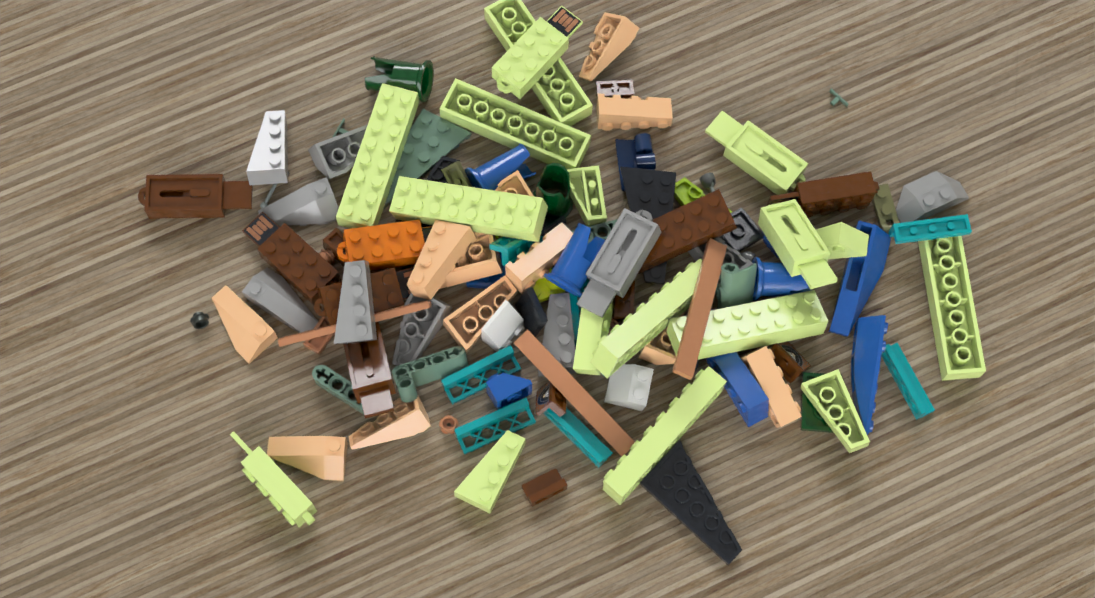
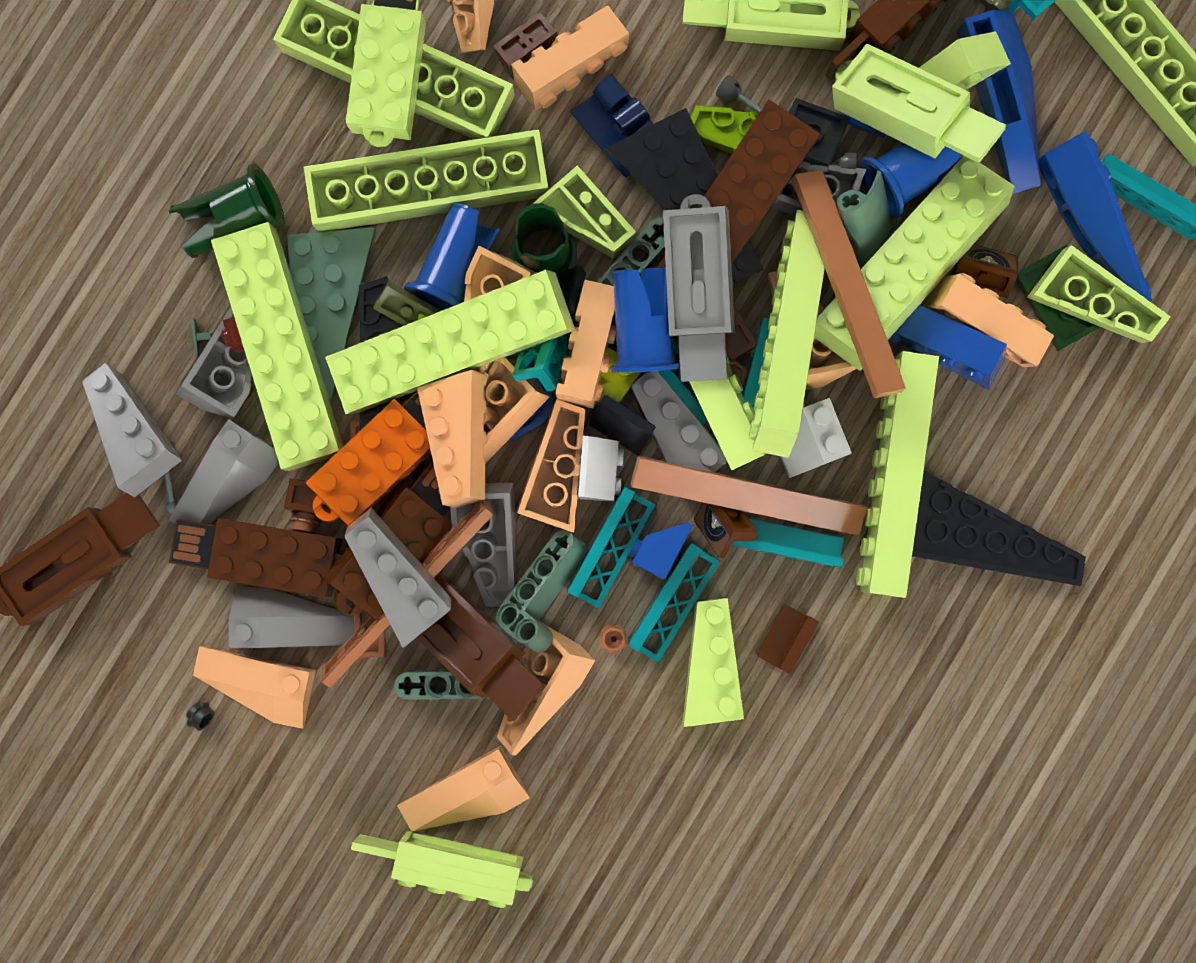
camera: 25 degrees left, 15 degrees up
none -> clear red plate [222,317,245,353]

